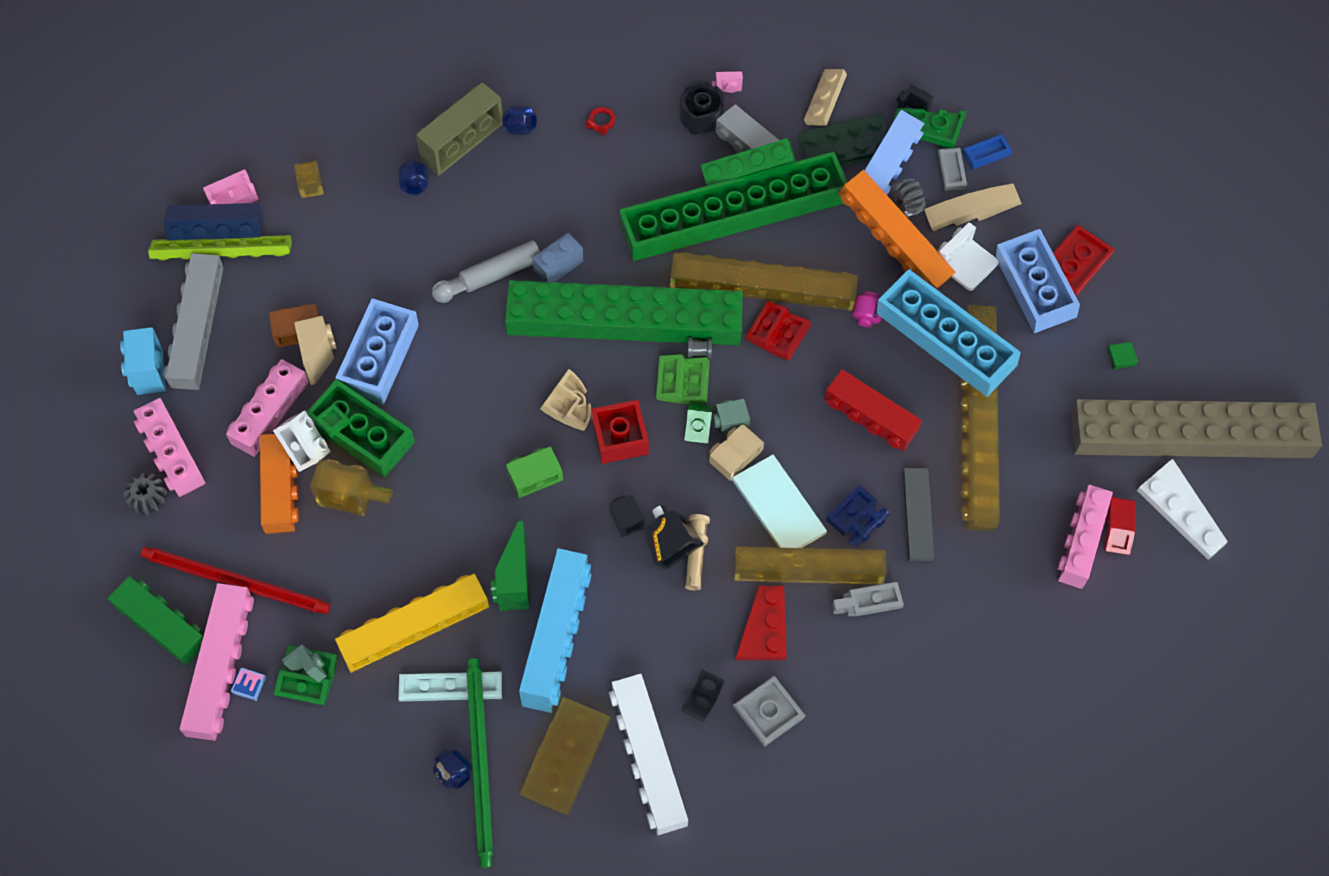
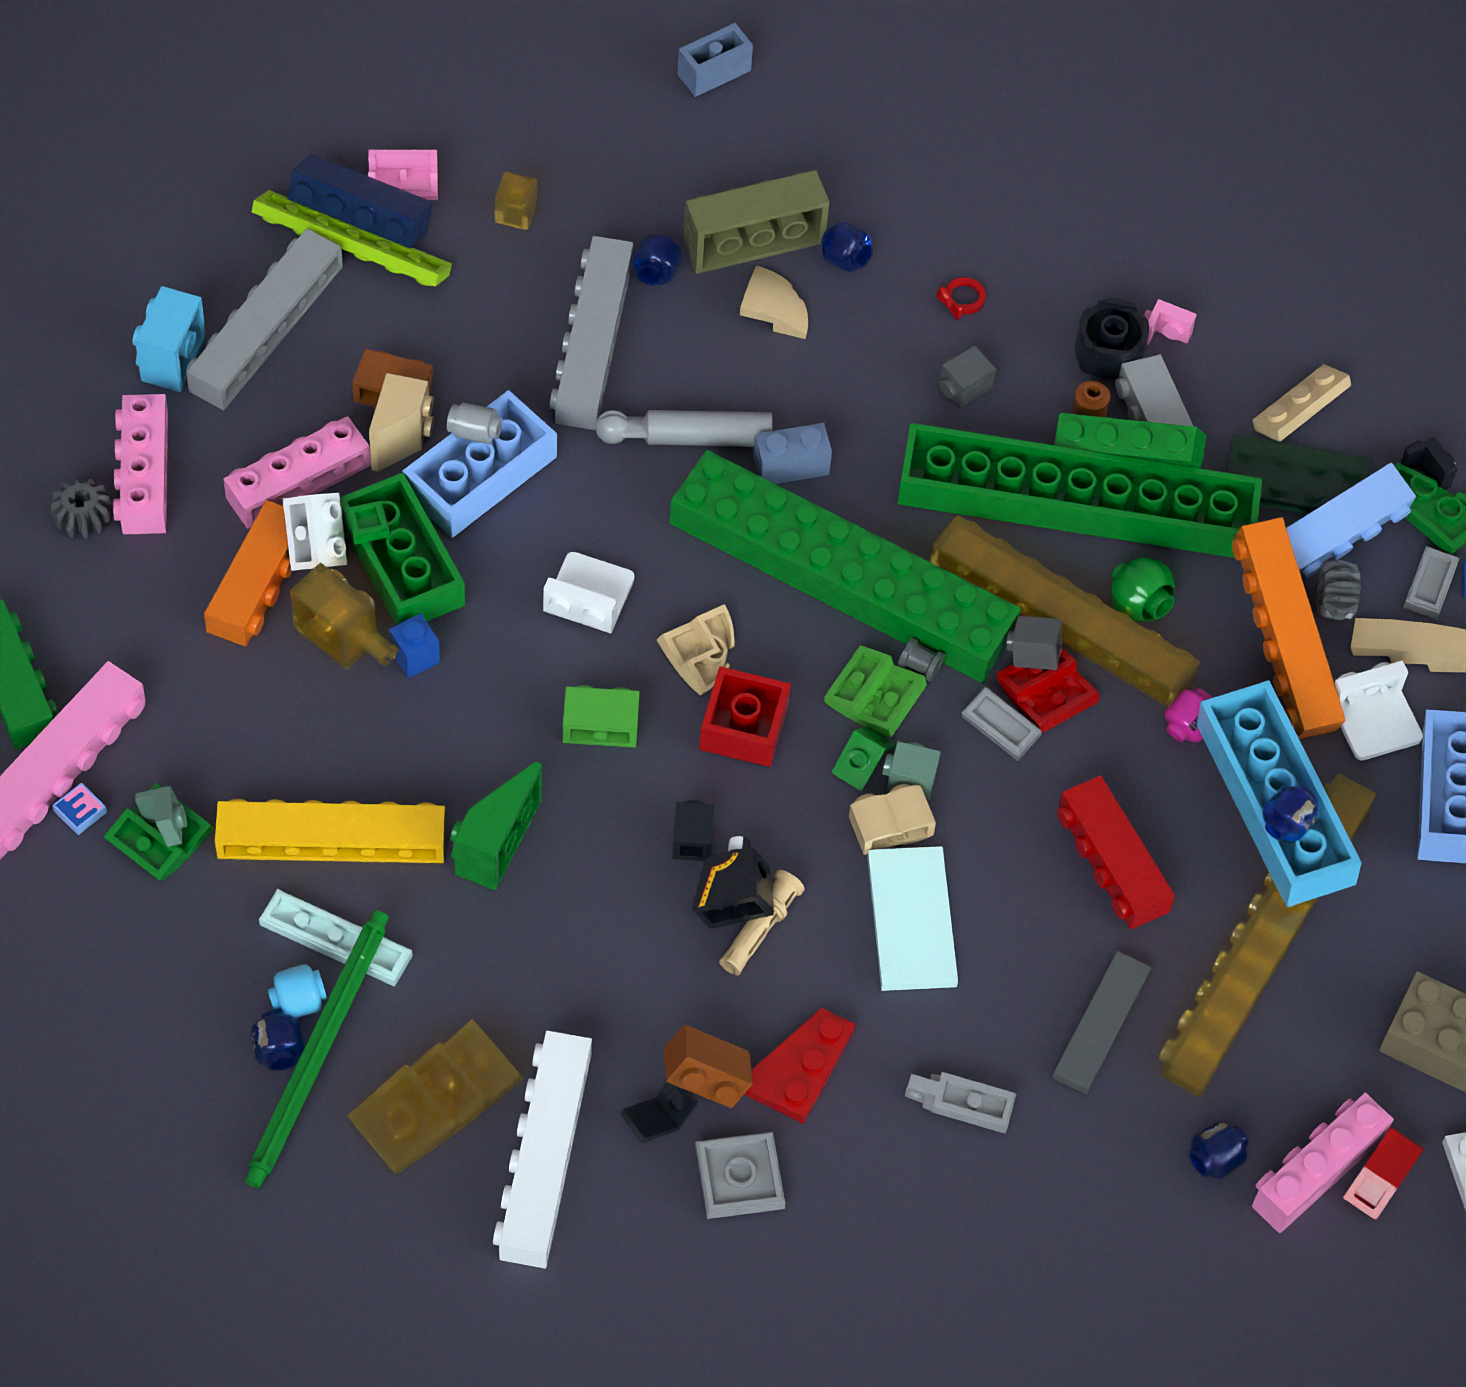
camera: 25 degrees right, 5 degrees down
red piece [141,547,331,615] -> none
medium azure brick [519,548,592,713] -> none
clear yellow brick [734,547,886,584] -> none
clear blue plate [826,485,890,547] -> none
none -> medium azure head [268,964,327,1020]
none -> blue brick [389,613,440,678]
none -> light grey brick [447,402,502,444]
none -> white bracket [543,552,635,633]
none -> light grey brick [549,236,633,430]
none -> dark orange brick [663,1024,753,1108]
none -> sand blue brick [677,23,753,97]
none -> tan brick [740,266,808,339]
none -> dark grey brick [939,346,996,408]
none -> light grey tile [962,687,1042,761]
none -> dark grey brick [1007,615,1063,670]
none -> dark orange brick [1071,381,1110,417]
none -> green plant [1111,557,1175,622]
none -> clear blue head [1189,1121,1248,1179]
none -> clear blue head [1262,785,1319,842]

